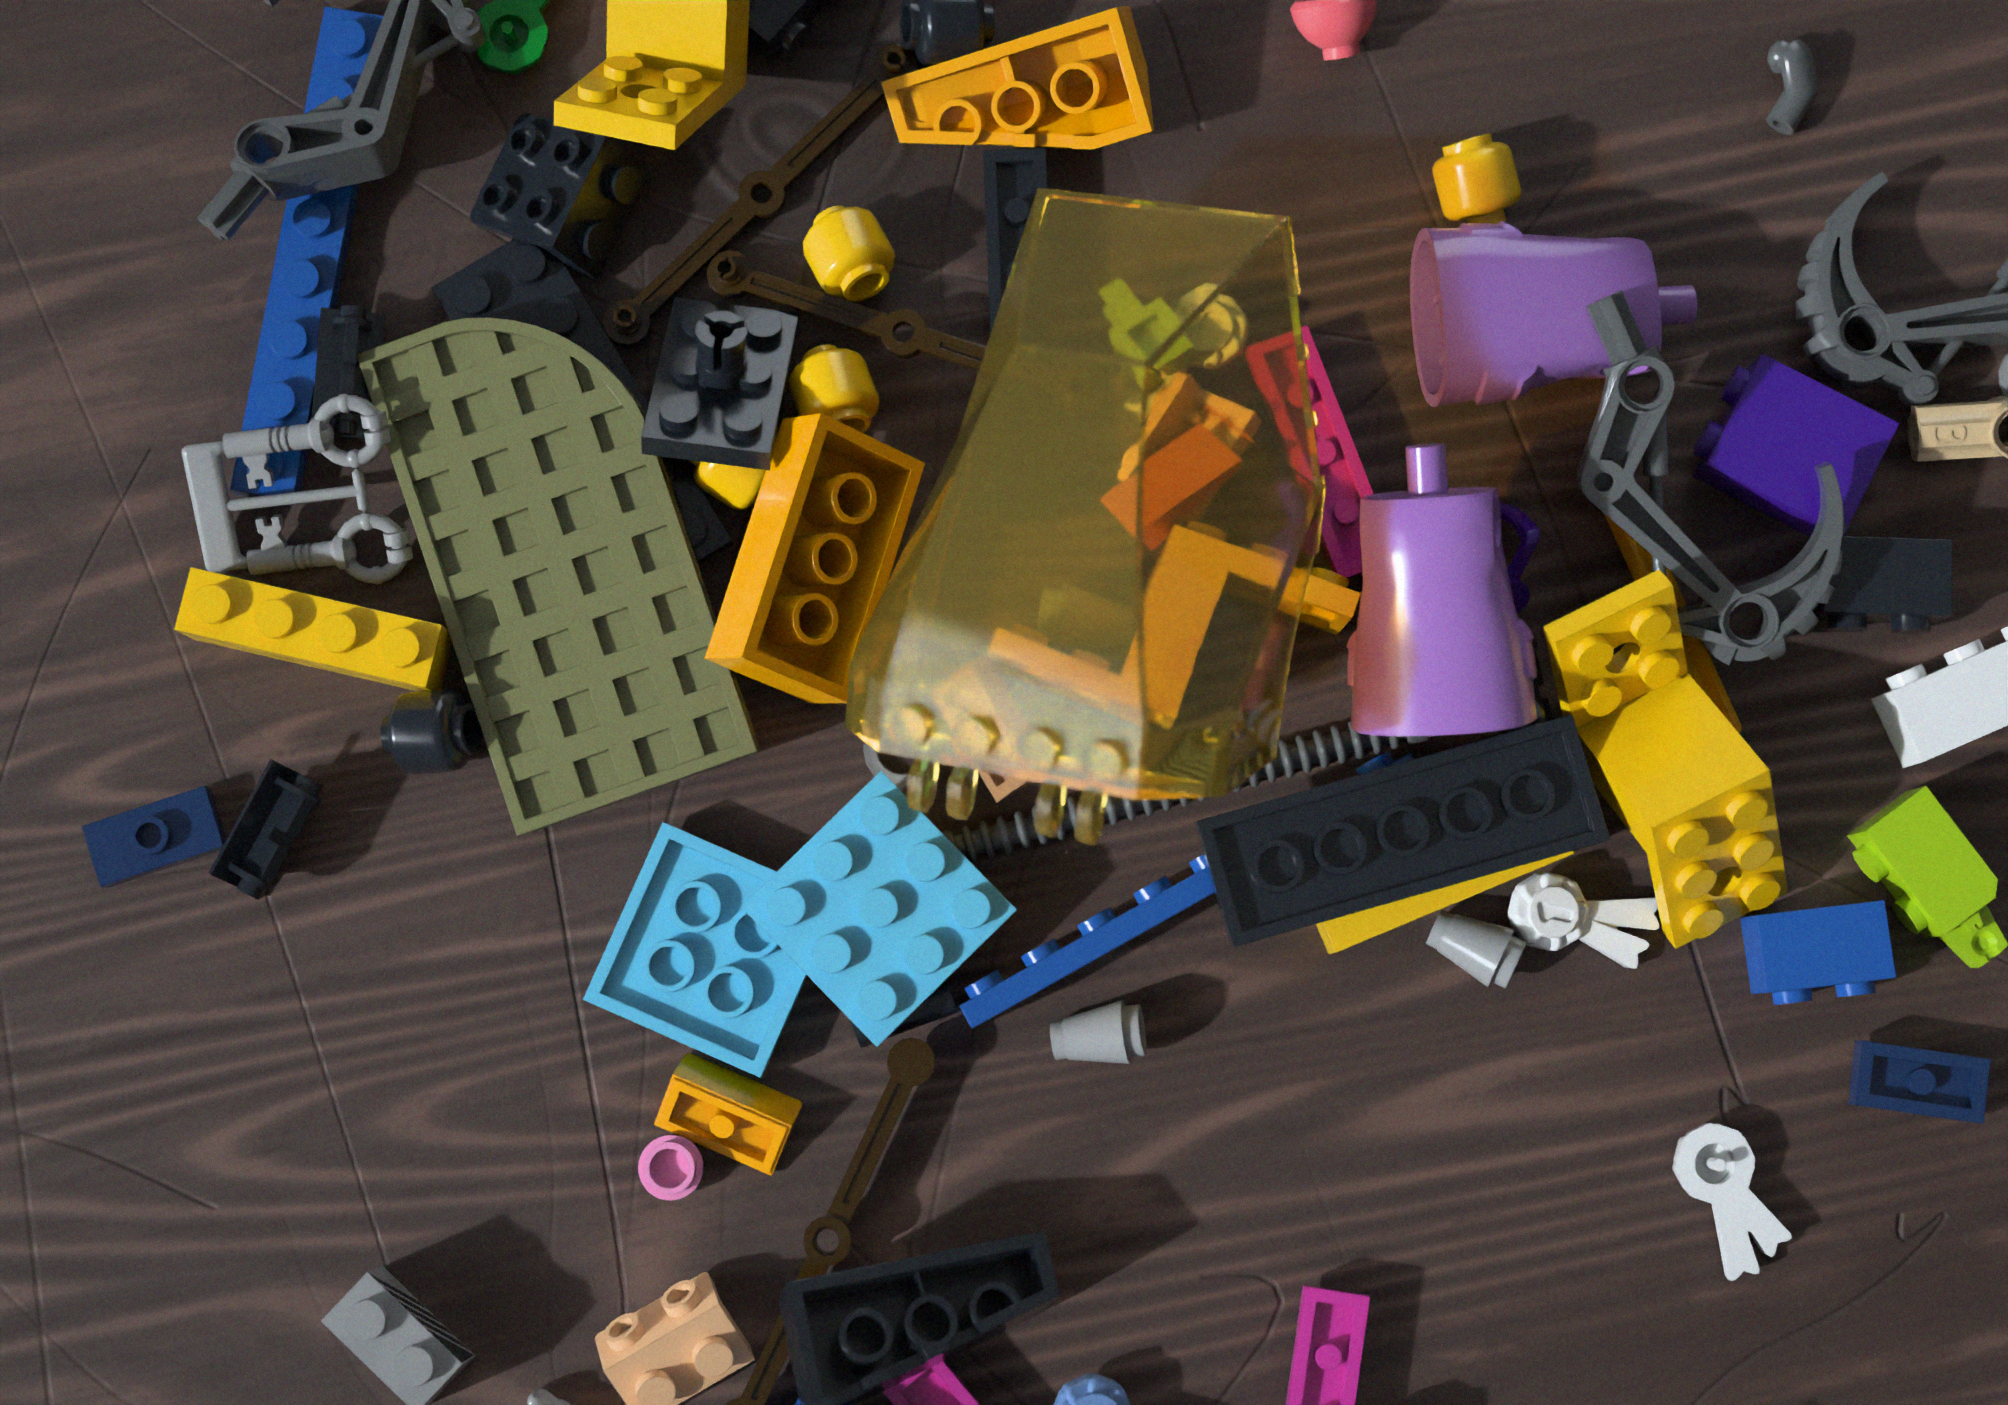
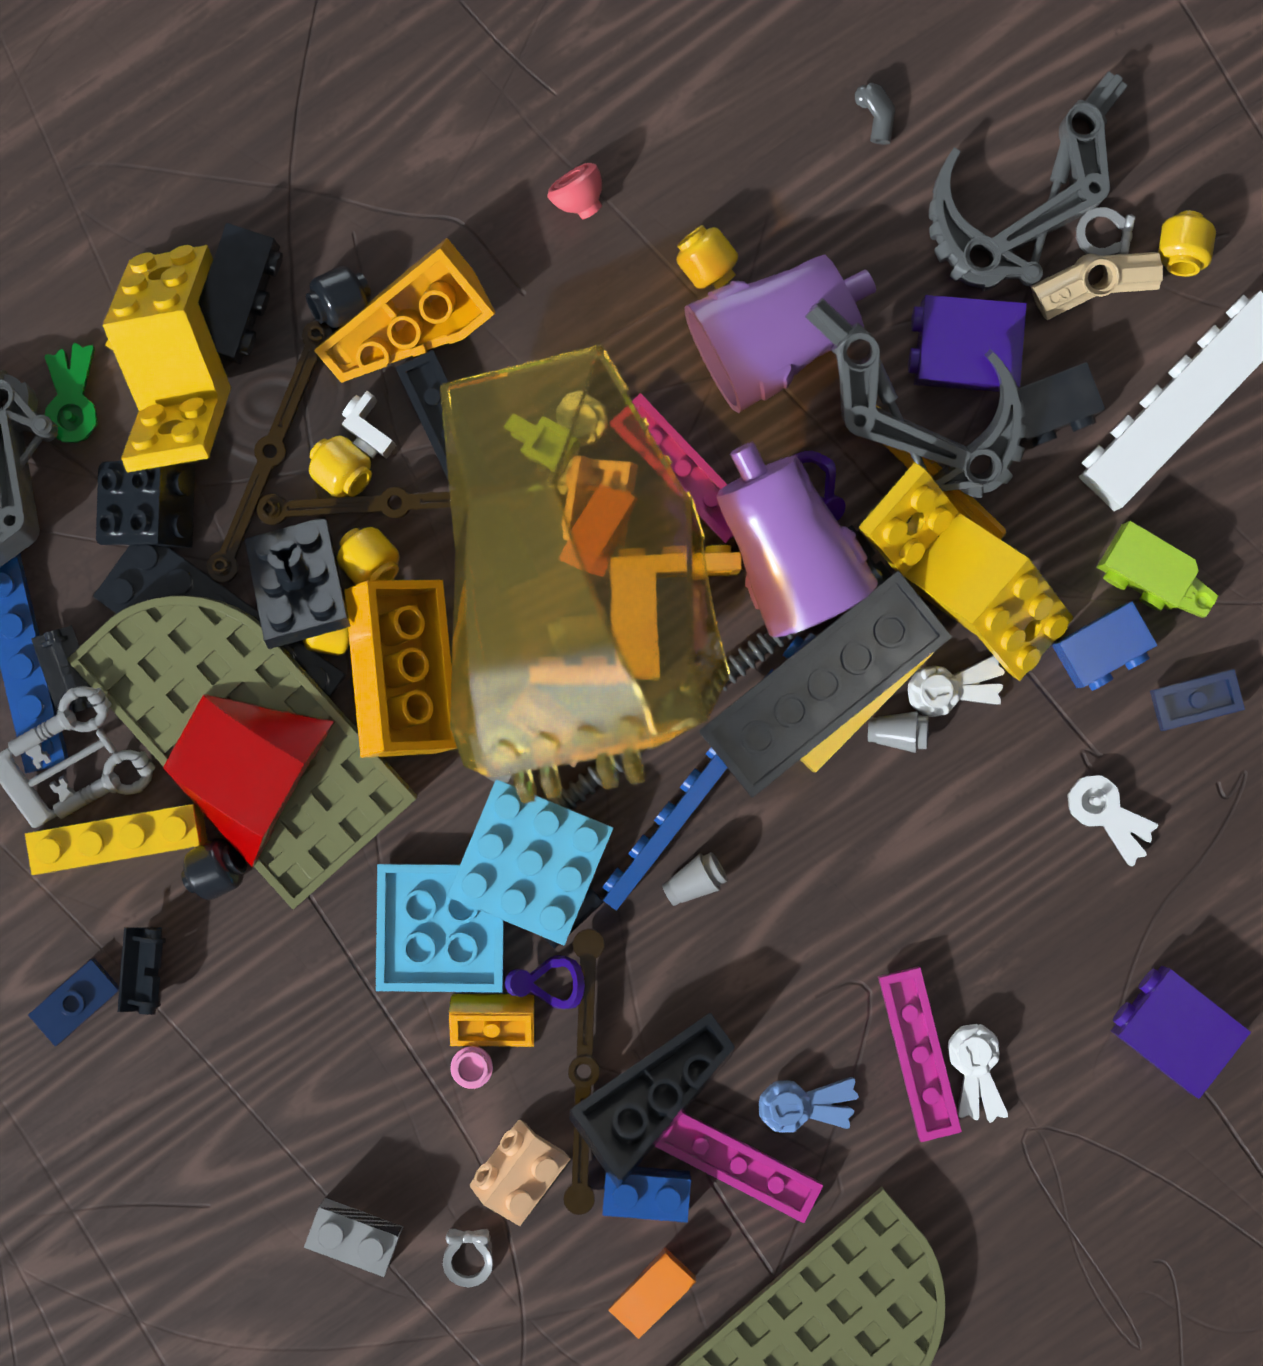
camera: 20 degrees left, 5 degrees up
none -> red wedge [163,694,335,867]
none -> white bracket [342,391,396,459]
none -> dark purple piece [505,955,585,1009]

